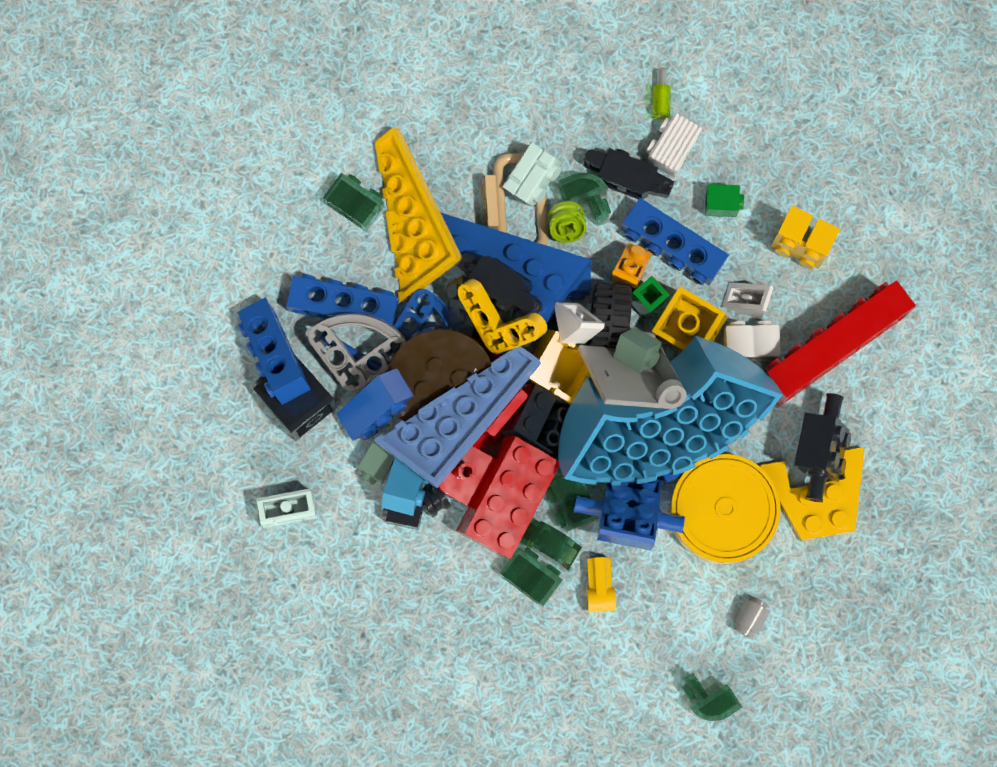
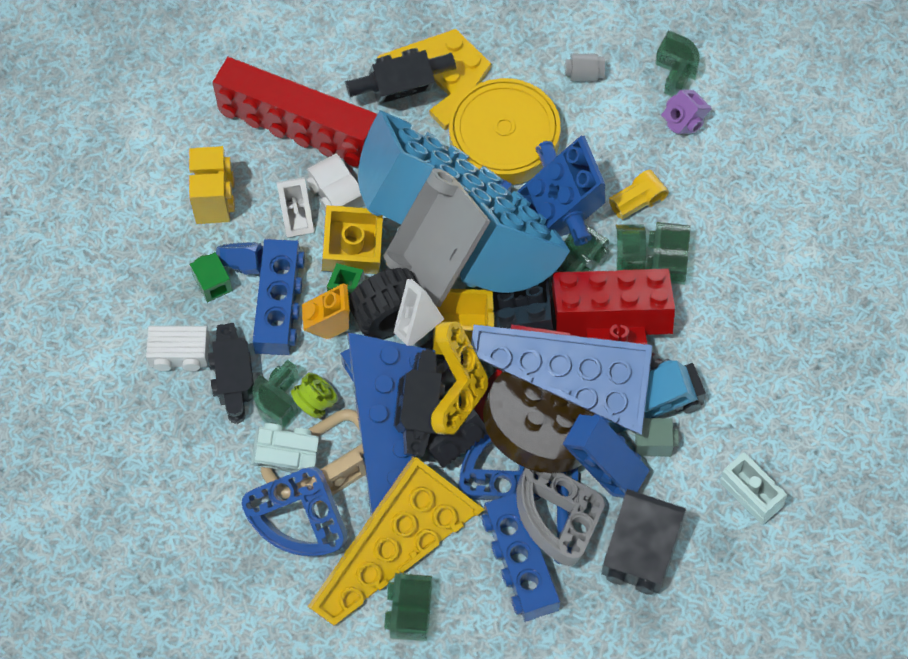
camera: 115 degrees left, 15 degrees down
blue brick [237,297,311,405] -> none
sand green brick [613,327,661,373] -> none
clear neon green piece [650,69,671,120] -> none
none -> blue rock [216,242,263,275]
none -> blue beam [242,467,348,556]
none -> medium lavender brick [661,90,712,134]

